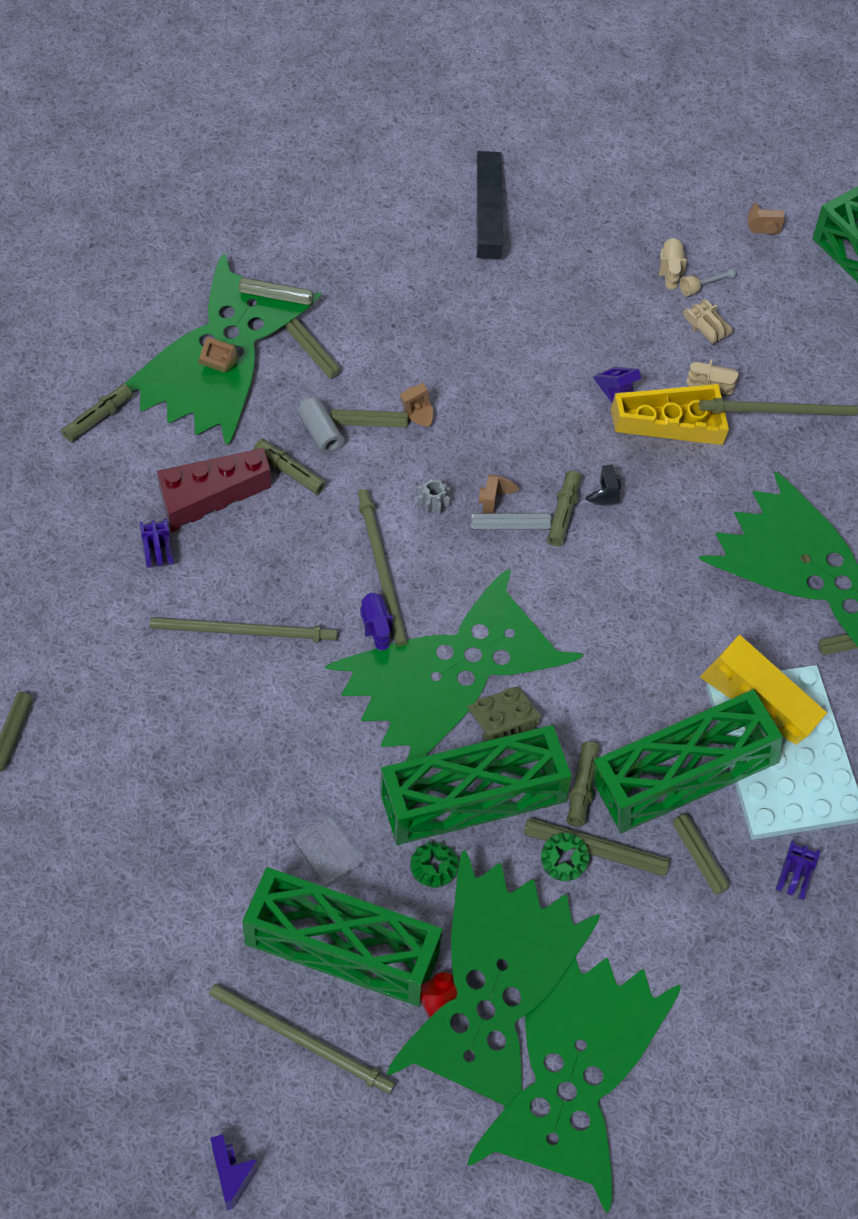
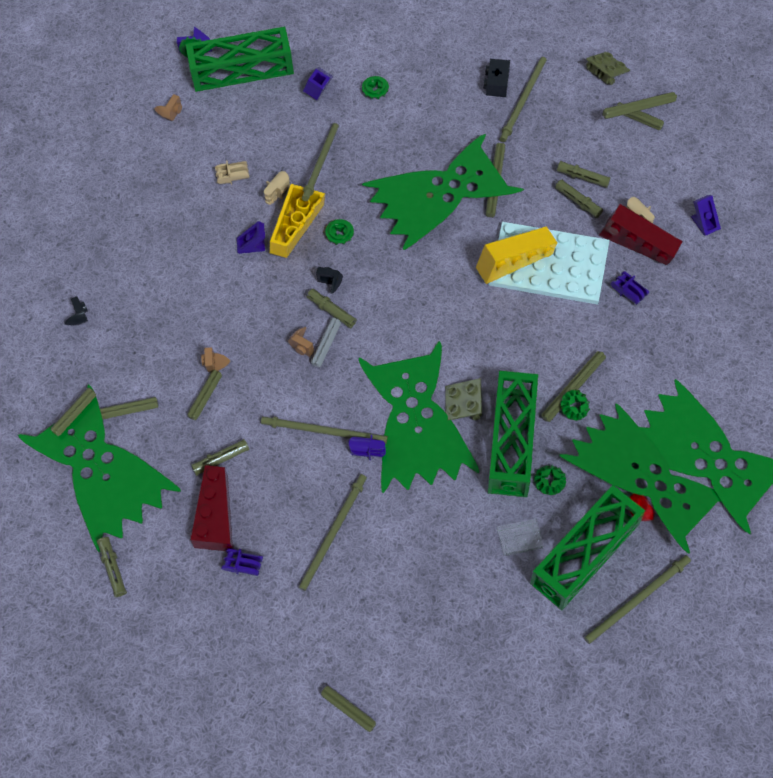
camera: 60 degrees left, 5 degrees up
medium nougat plate [198,337,238,372] -> none
dark purple slope [210,1134,258,1210] -> none
light grey brick [297,397,344,454] -> none
light grey gear [418,479,450,513] -> none
black slope [476,151,503,259] -> none
olive pin [566,741,600,827] -> none
green piece [593,689,783,834] -> none
tan arm [659,238,687,290] -> none
olive axle [673,814,729,895] -> none
tan hinge [679,269,737,297] -> none
none -> black plate [65,296,88,326]
none -> green gear [325,219,354,245]

